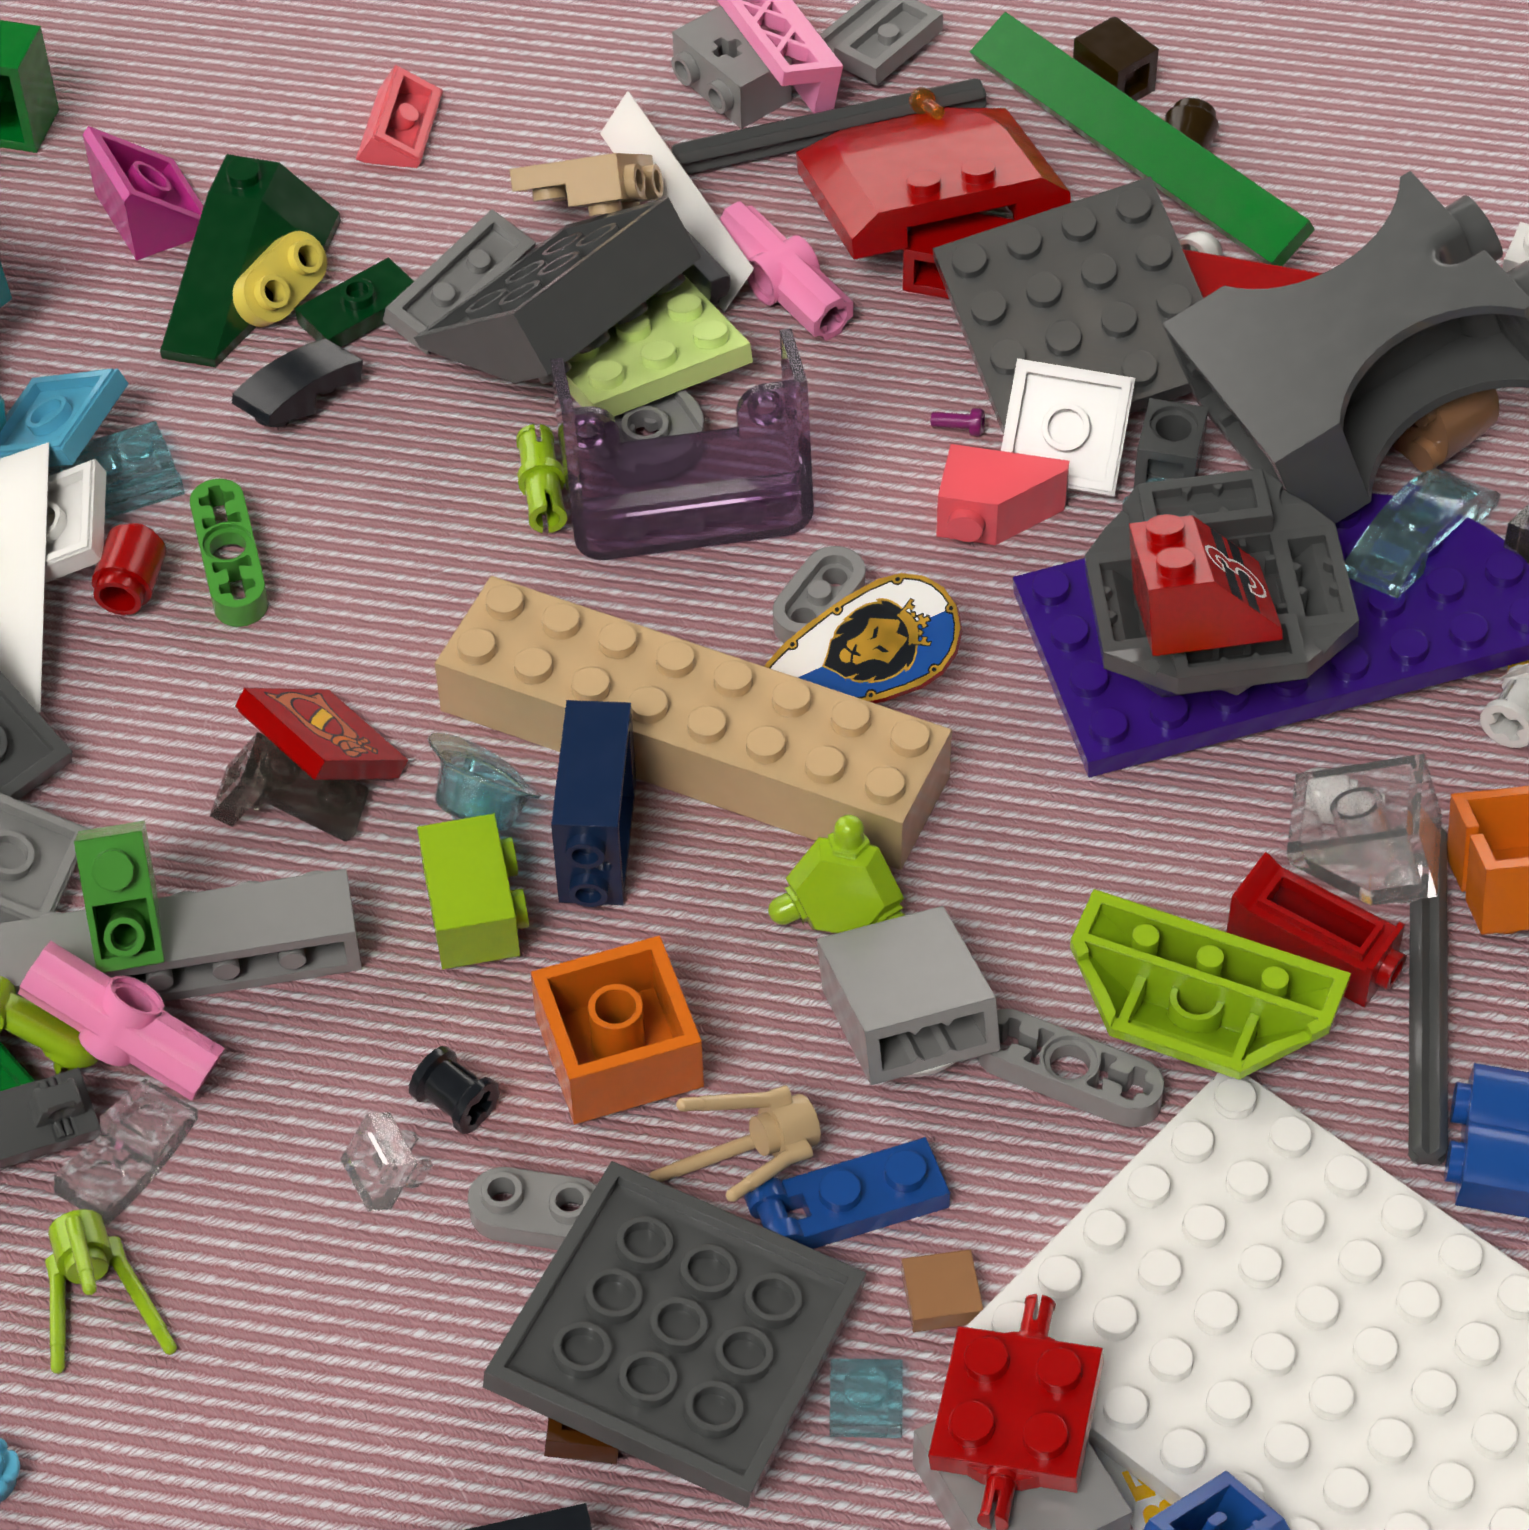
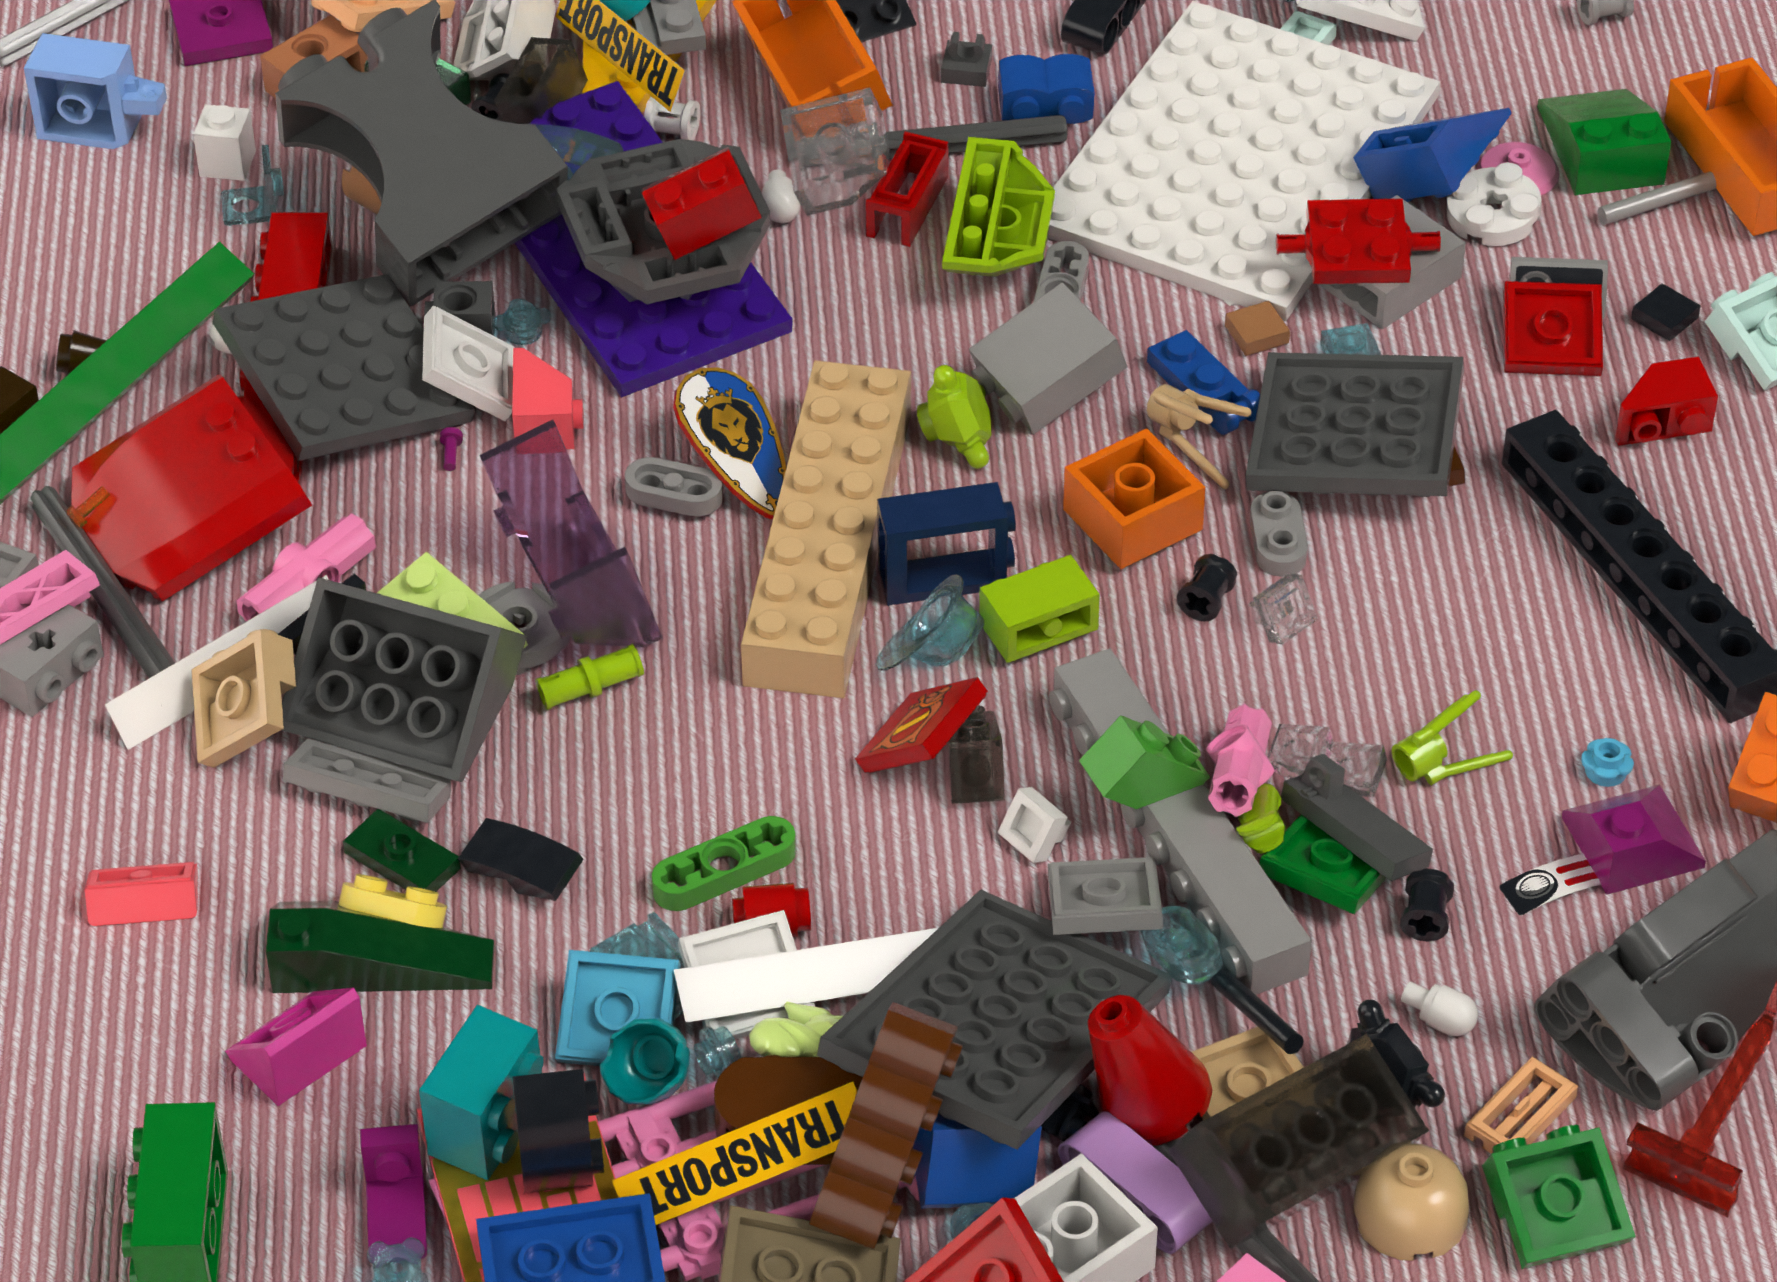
camera: 105 degrees left, 5 degrees down
none -> white tile [997,787,1071,863]

